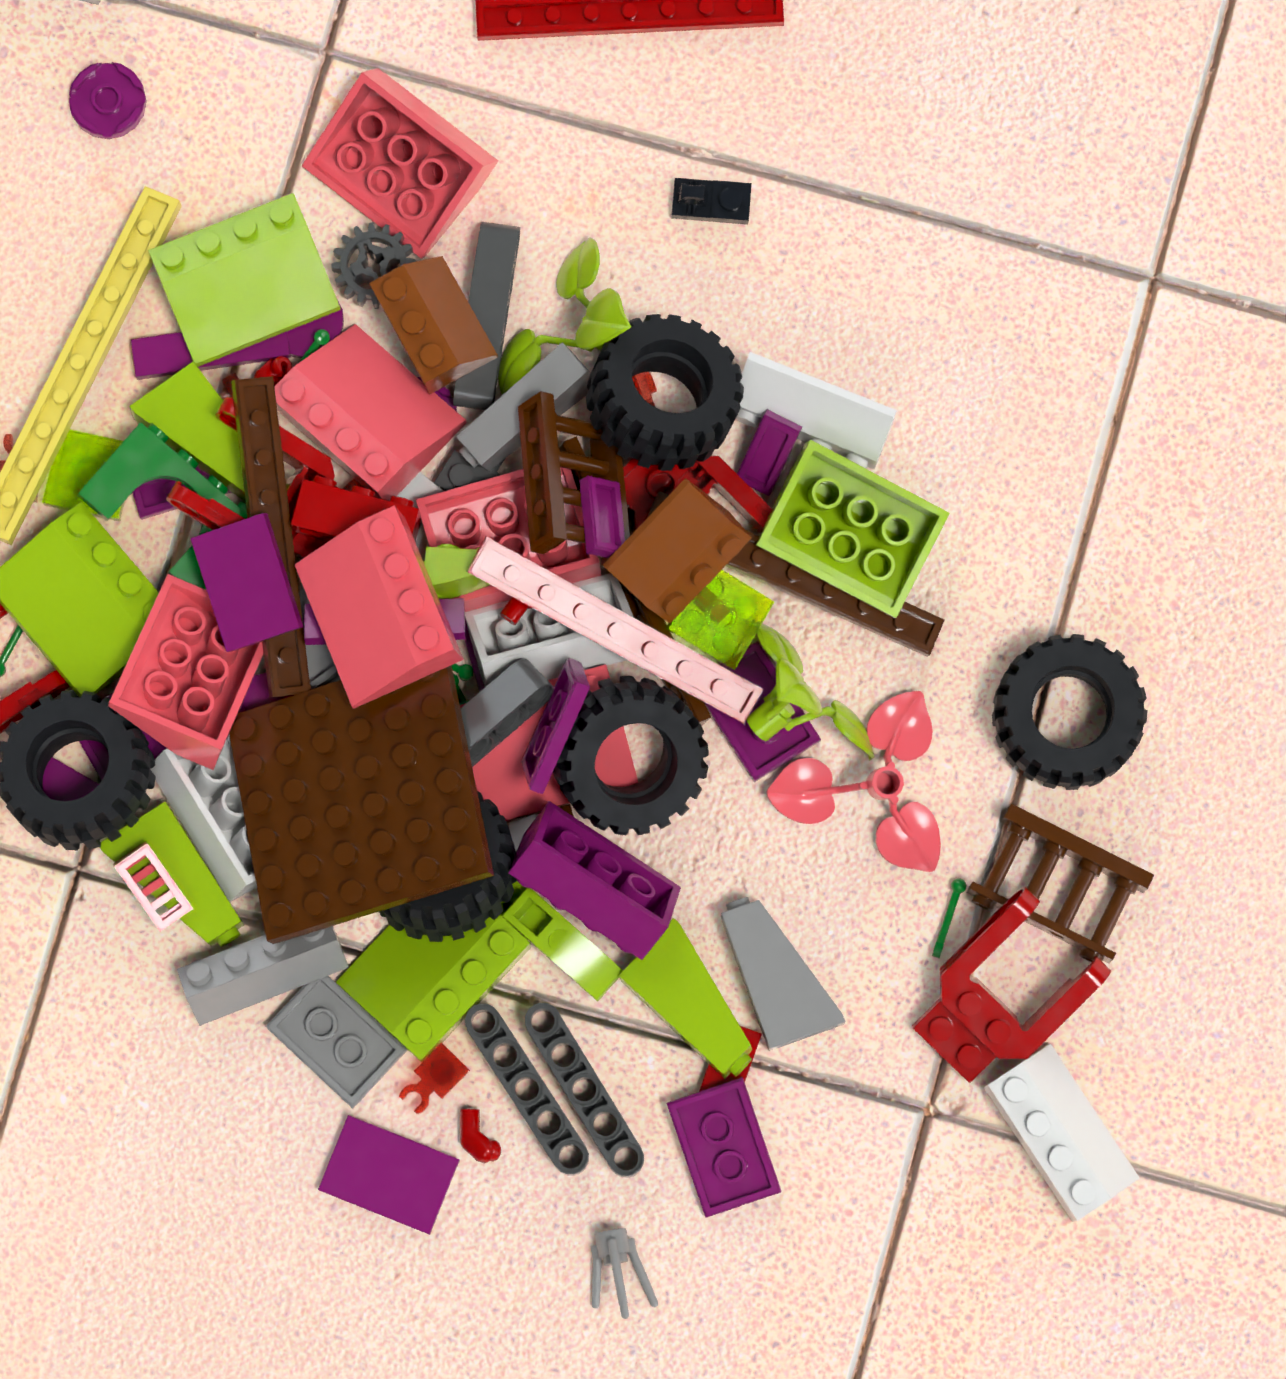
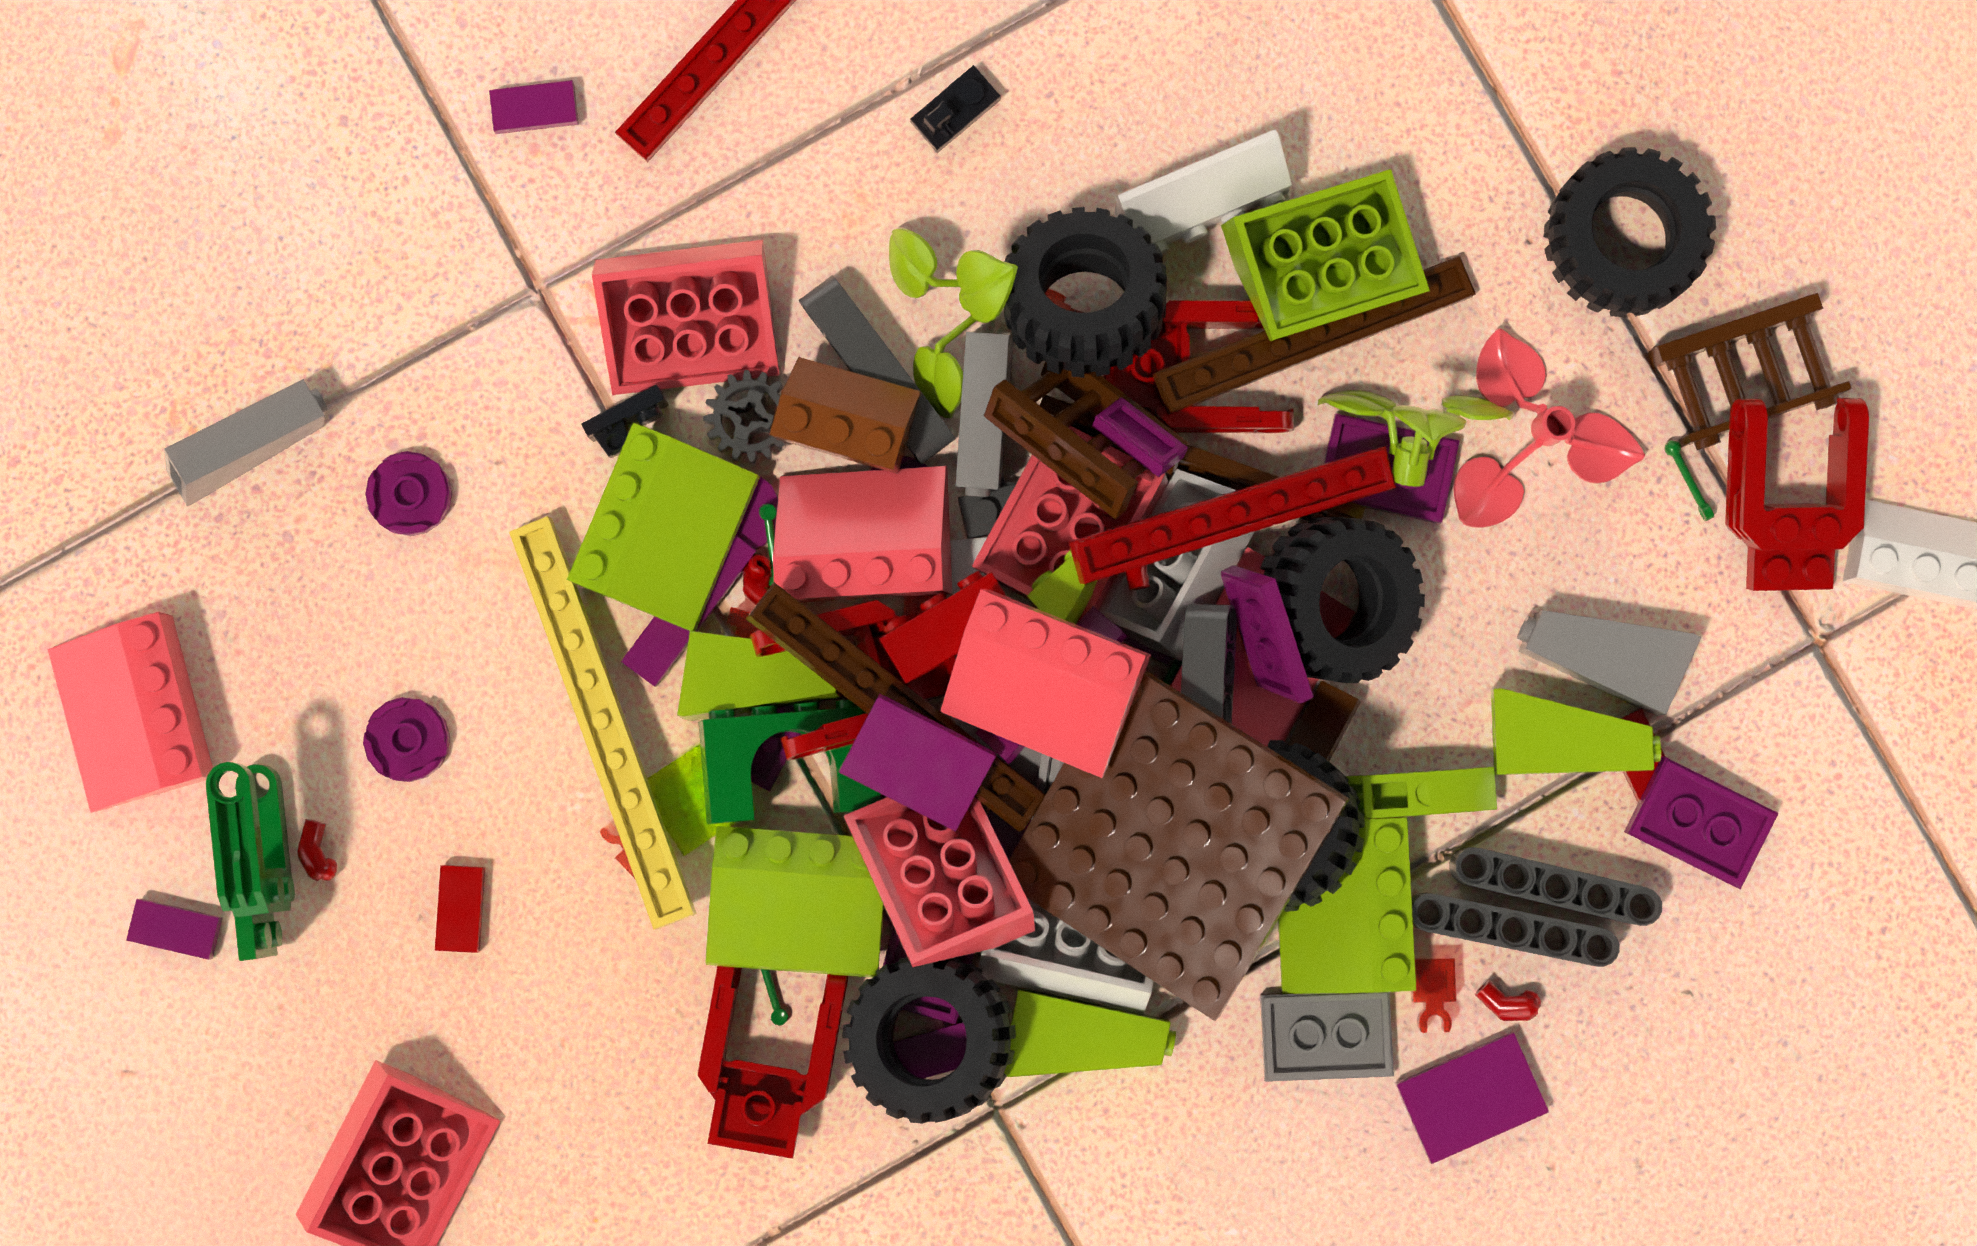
camera: 40 degrees left, 5 degrees up
slope [113,842,193,932] -> none
light grey brick [177,926,349,1026] -> none
magenta brick [508,801,681,960] -> none
light grey plant [590,1228,658,1319] -> none
dark orange slope [603,478,752,623] -> none
clear neon green plate [665,570,774,670] -> none
magenta tile [737,410,802,496] -> none
none -> black hinge [581,384,669,458]

